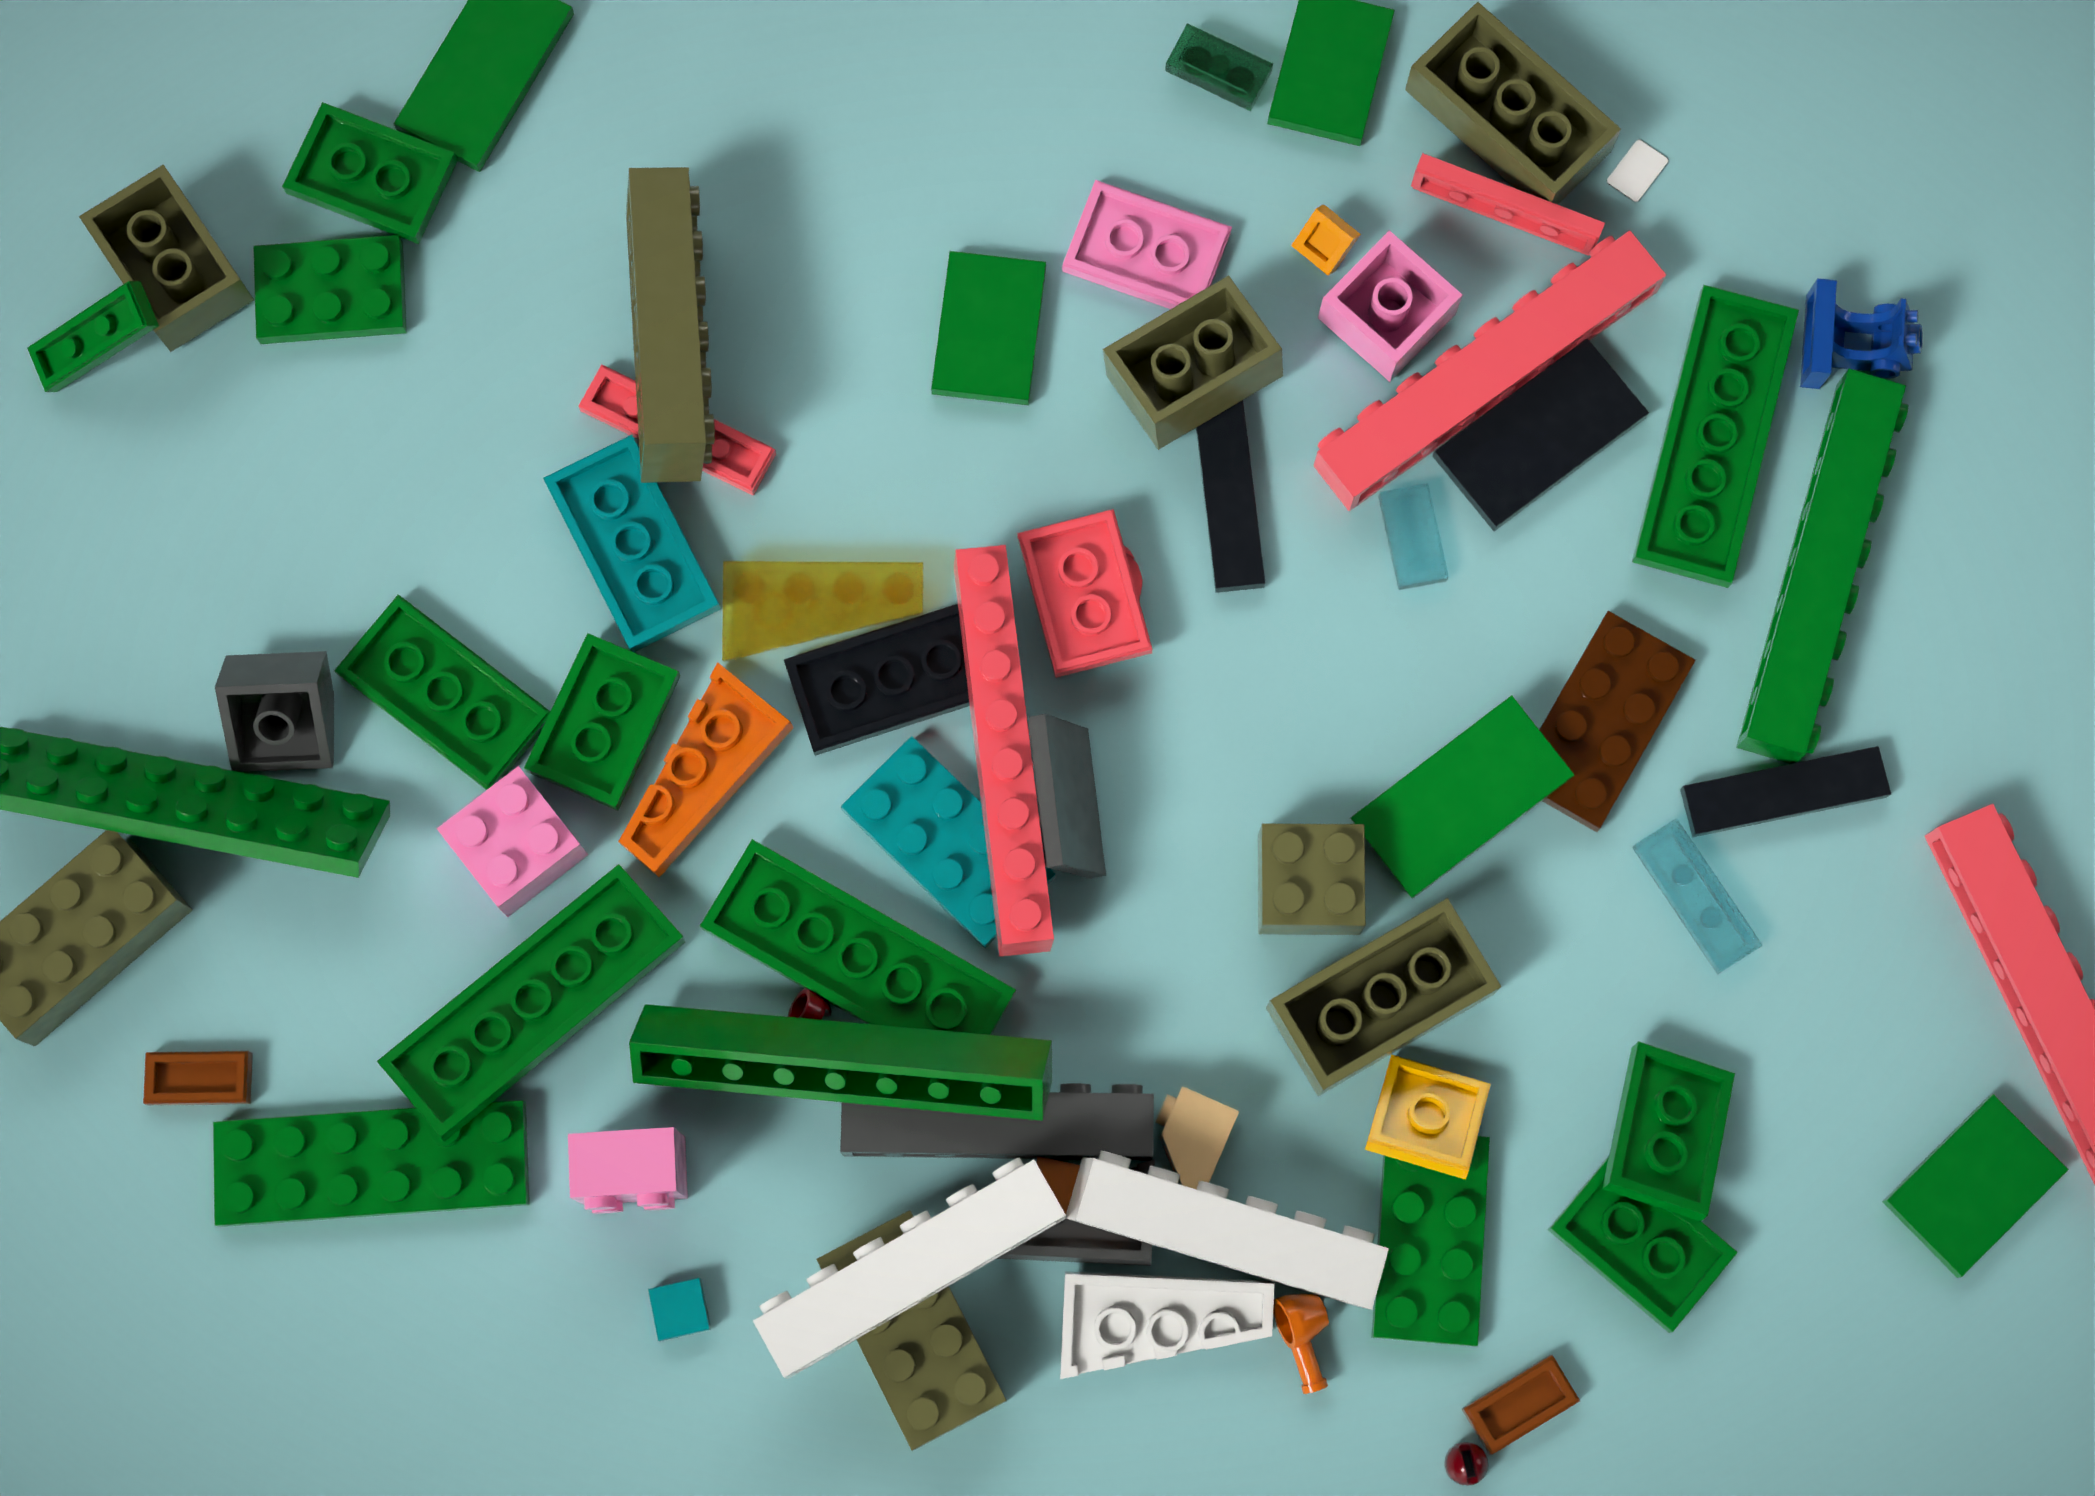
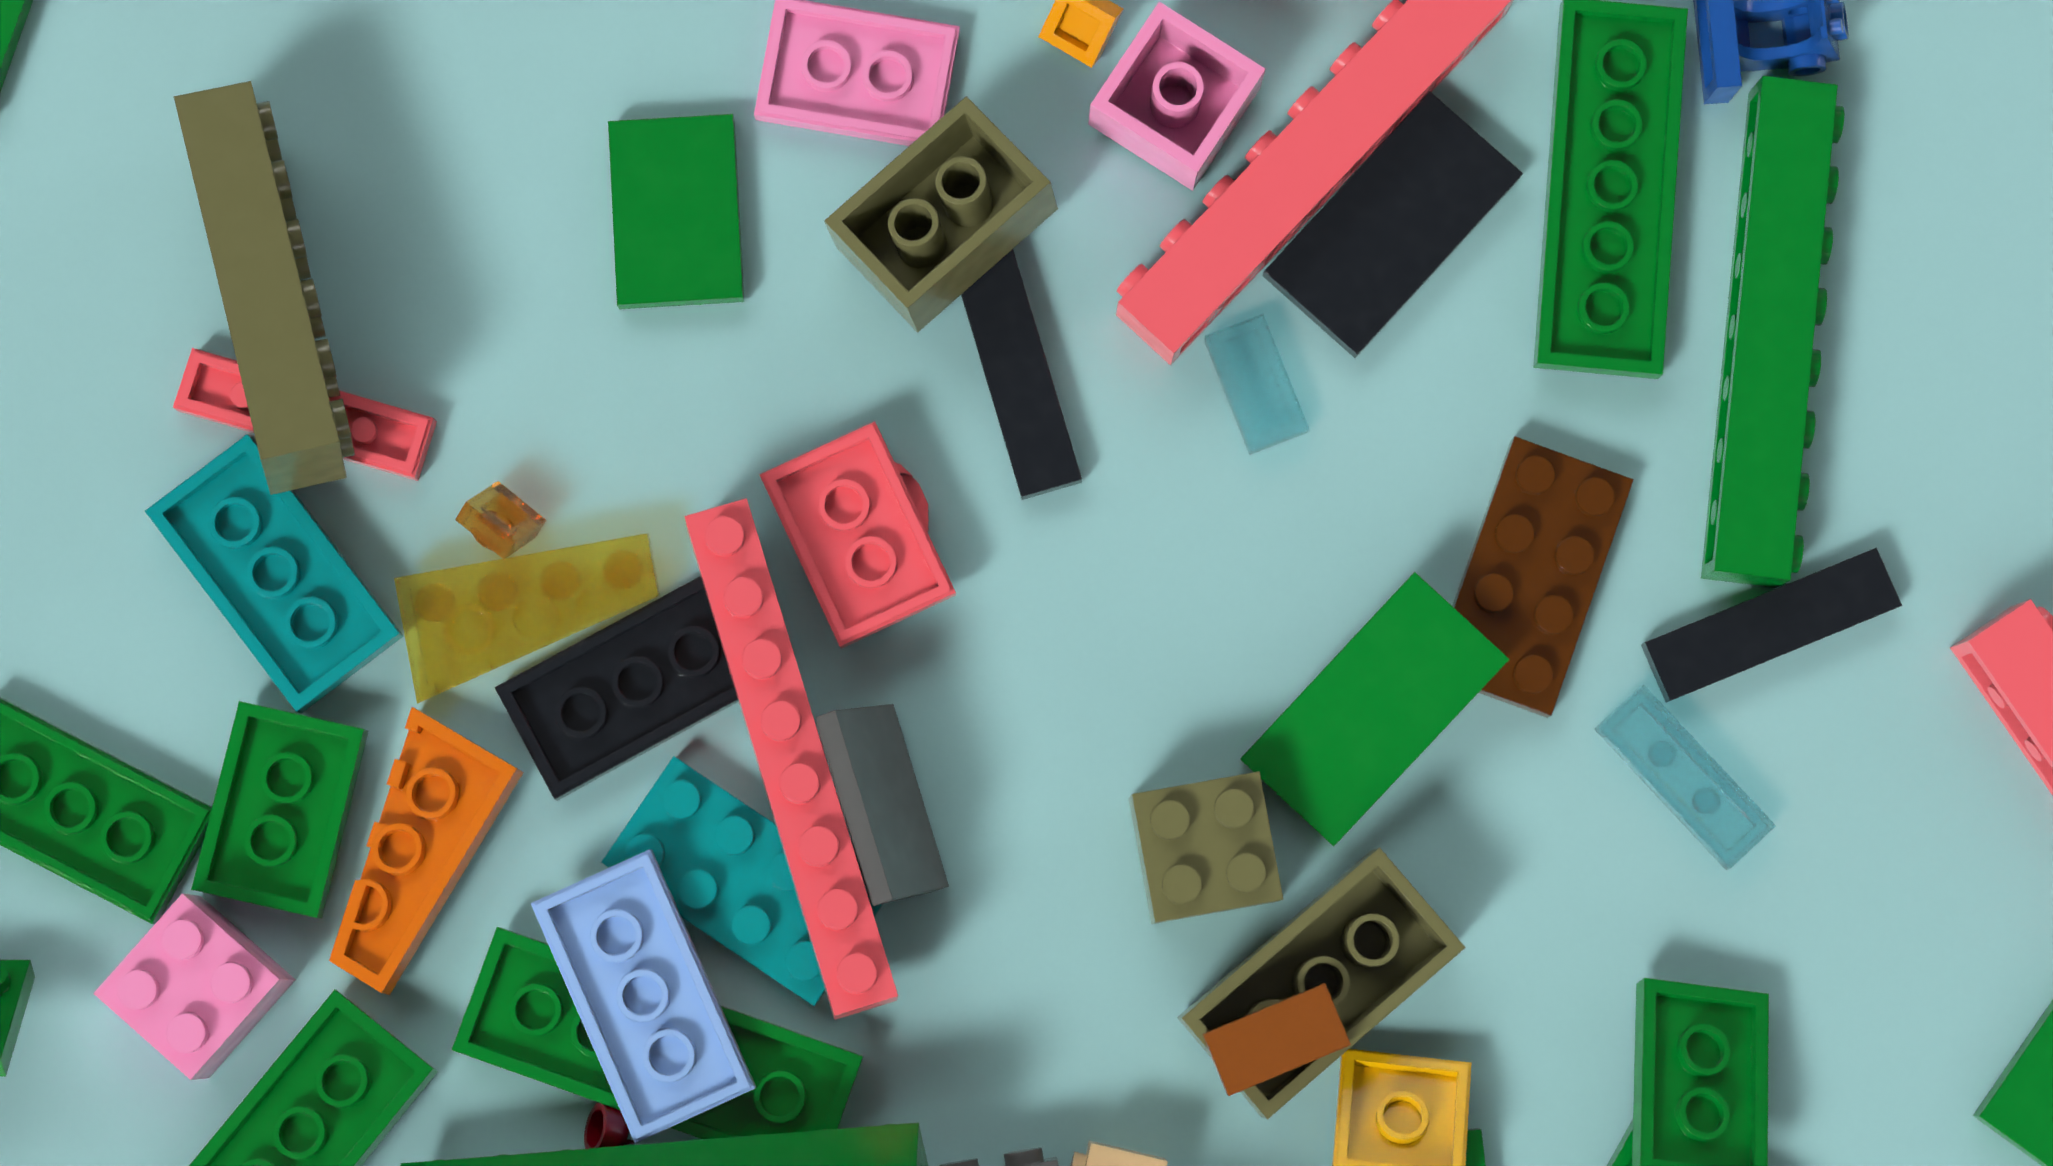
camera: 15 degrees left, 5 degrees up
none -> clear orange plate [455,481,546,559]
none -> light blue tile [531,850,757,1143]
none -> dark orange tile [1202,983,1351,1096]

